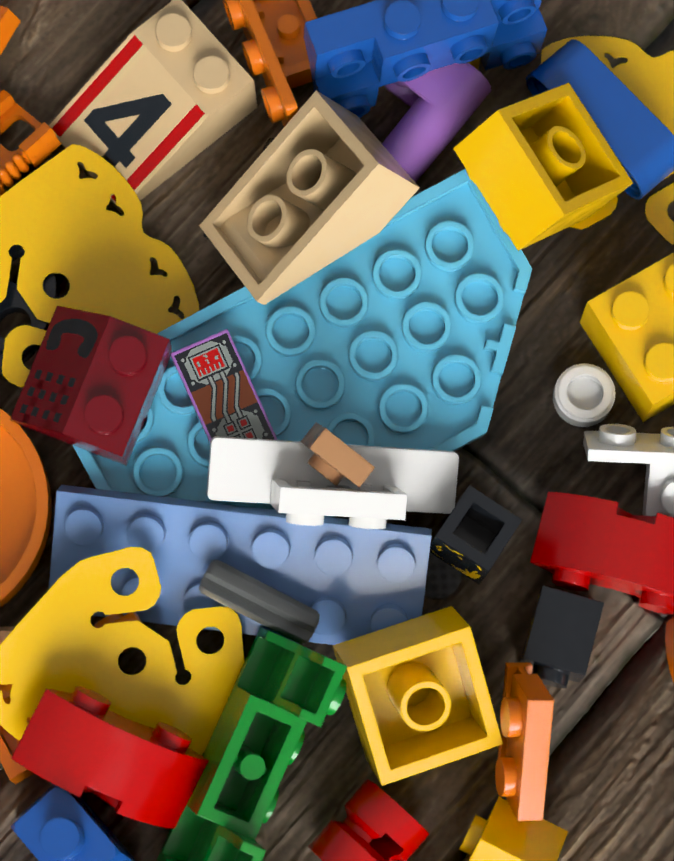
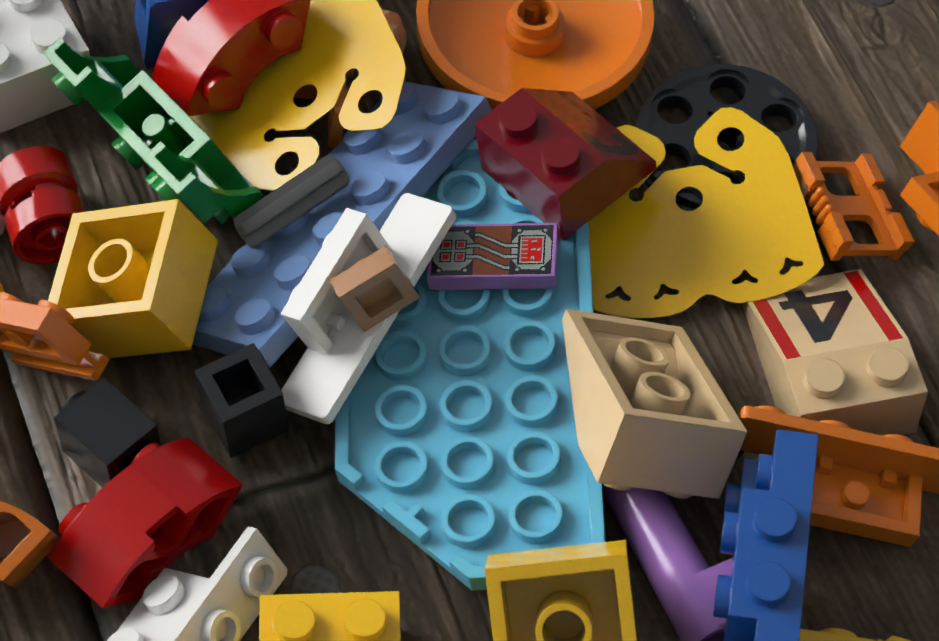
camera: 115 degrees right, 20 degrees down
white tile [553,363,615,427] -> none

